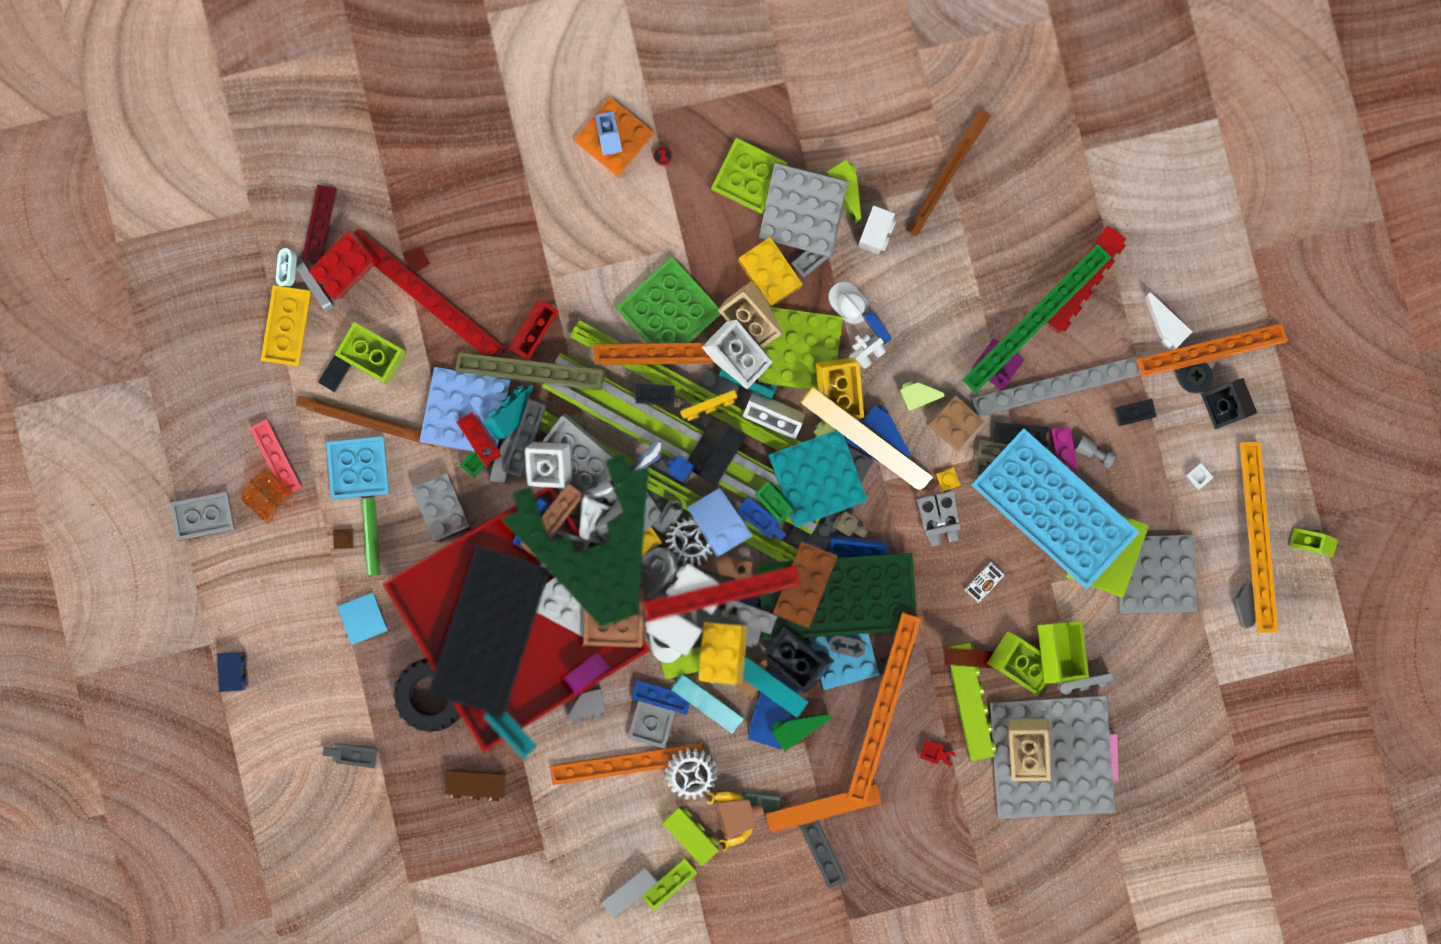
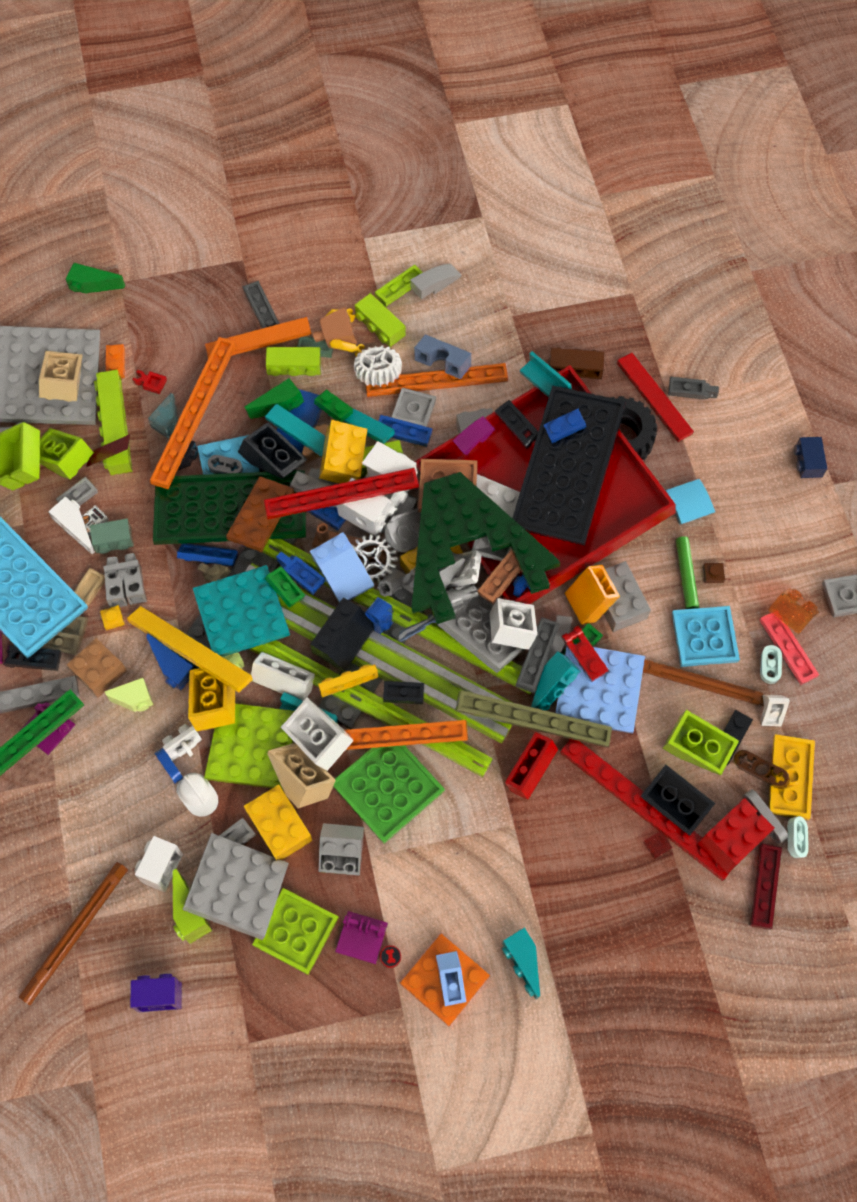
camera: 175 degrees left, 20 degrees down
none -> white slope [49,497,95,554]
none -> light grey plate [56,477,98,506]
none -> green slope [66,263,125,294]
none -> tan tile [74,568,105,606]
none -> sand green brick [90,518,134,554]
none -> orange plate [106,344,125,378]
none -> dark purple brick [130,974,182,1012]
none -> clear light blue slope [148,393,179,438]
none -> lime brick [266,347,321,376]
none -> green plate [314,389,353,422]
none -> light grey slope [319,823,364,876]
none -> magenta hinge [335,911,388,964]
none -> sand blue arch [414,334,471,379]
none -> black plate [495,400,538,449]
none -> teal slope [501,927,540,1000]
none -> blue plate [544,409,587,443]
none -> light orange brick [565,565,620,625]
none -> red tile [617,353,694,442]
none -> black slope [640,765,716,836]
none -> reddish brown beam [734,750,790,789]
none -> light aqua plate [760,645,782,684]
none -> white slope [760,695,790,727]

